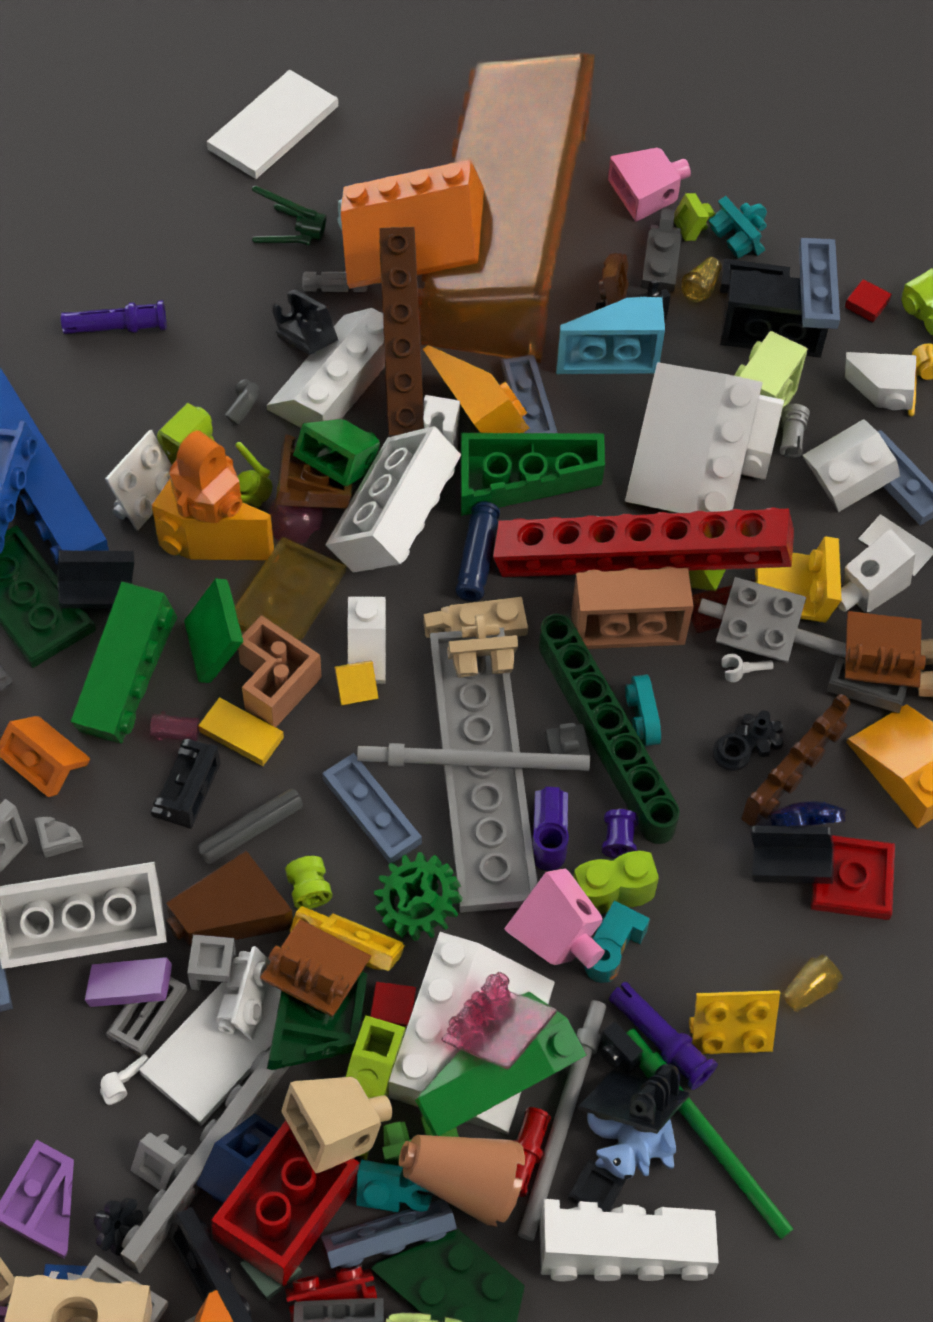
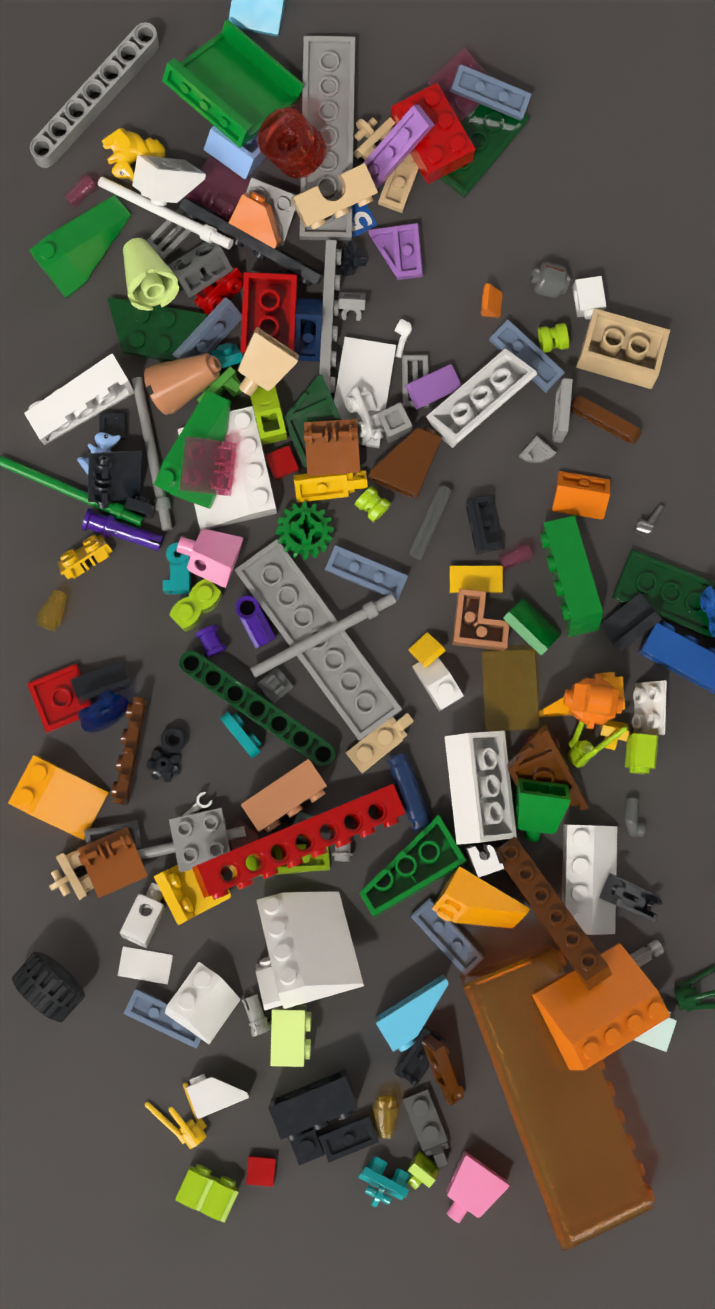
camera: 150 degrees right, 25 degrees up
tan hips [447,614,518,678] -> none
red pin [513,1107,551,1197] -> none
sand blue plate [799,238,840,329] -> none

